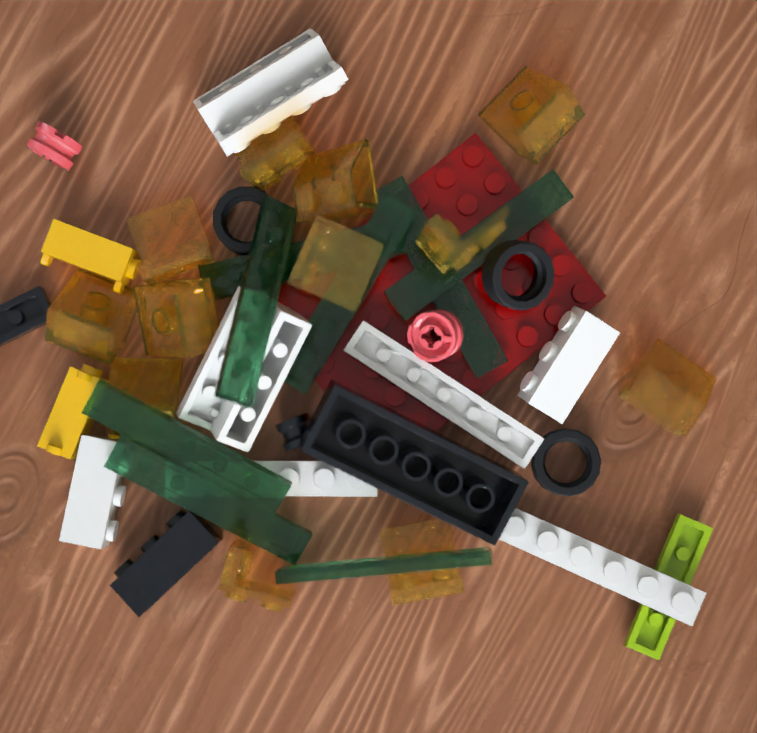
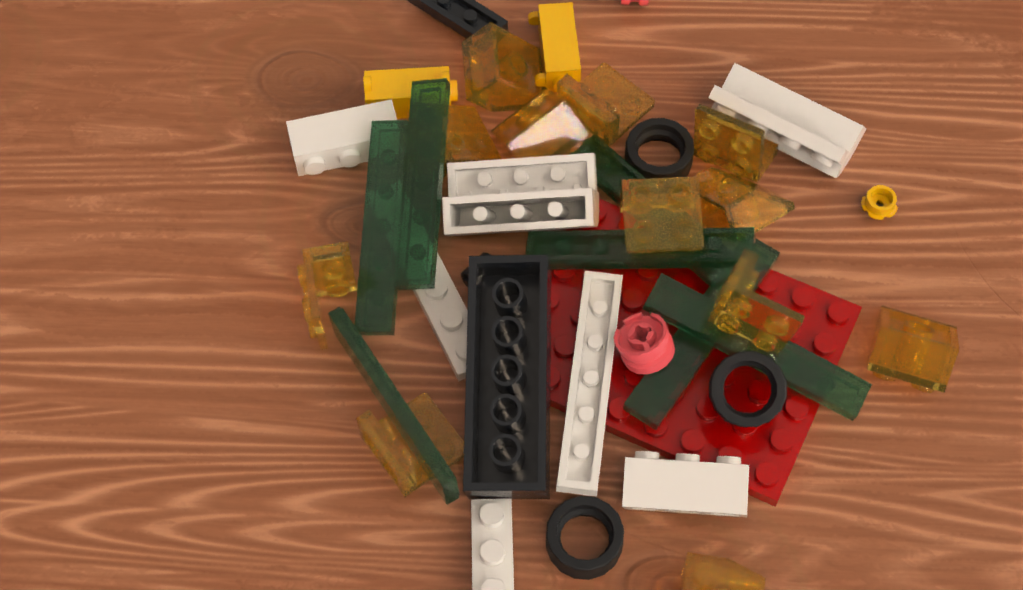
camera: 65 degrees right, 25 degrees down
black brick [110,509,223,617] -> none
clear green tile [214,196,299,408] -> none
none -> yellow plate [861,185,898,220]

